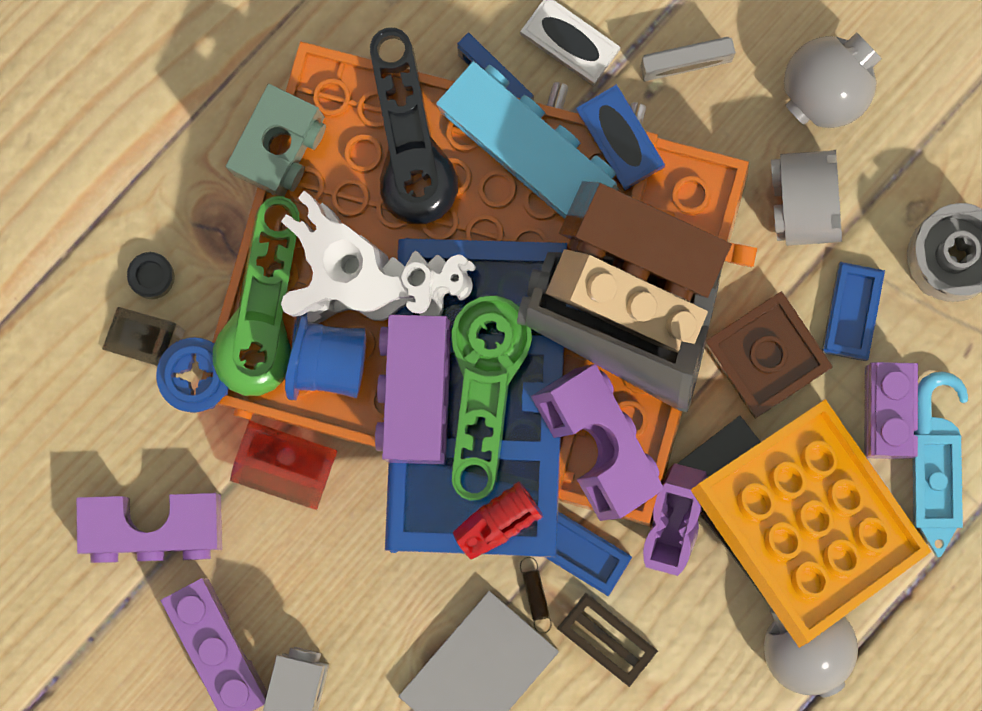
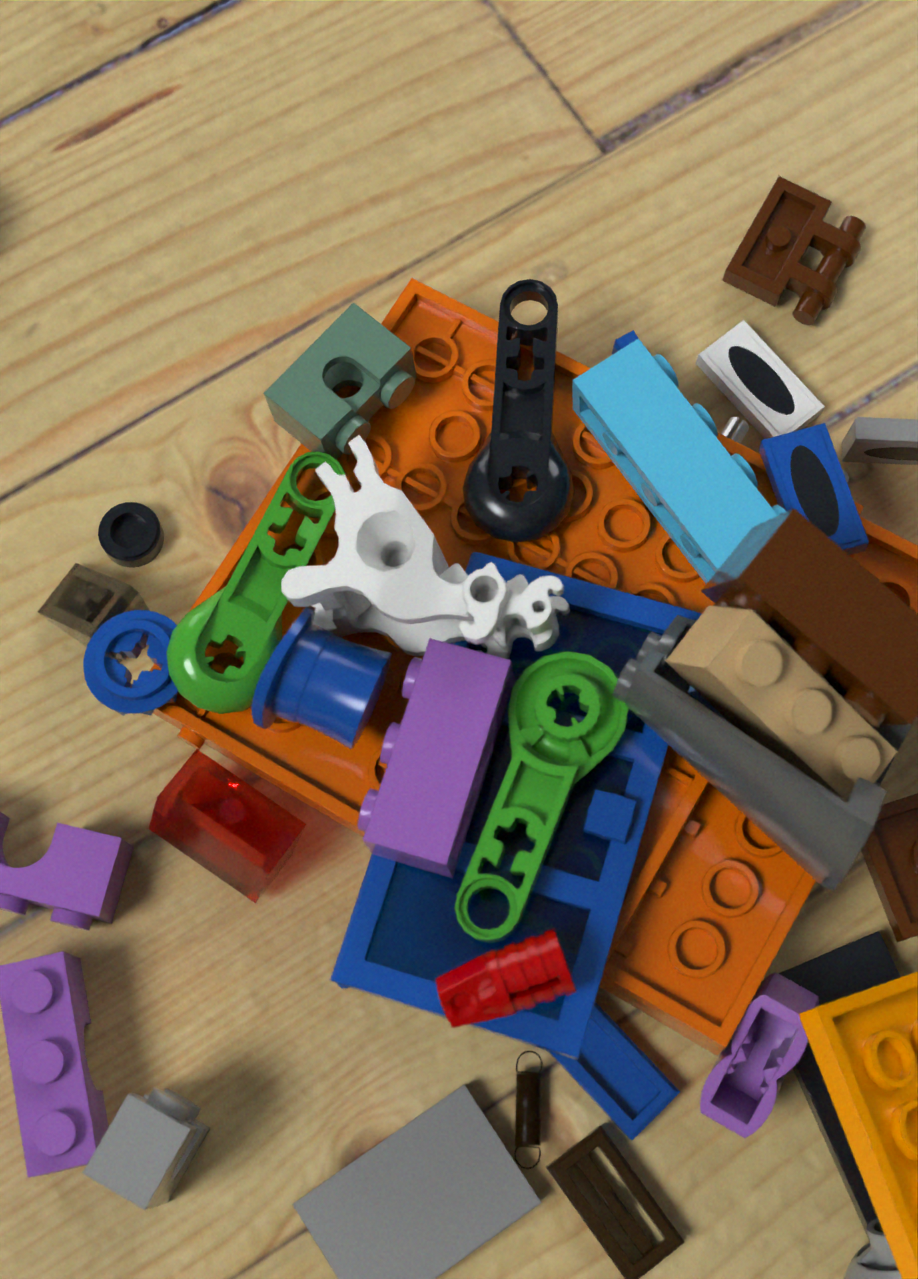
camera: 10 degrees right, 10 degrees down
medium lavender arch [531,364,664,521] -> none

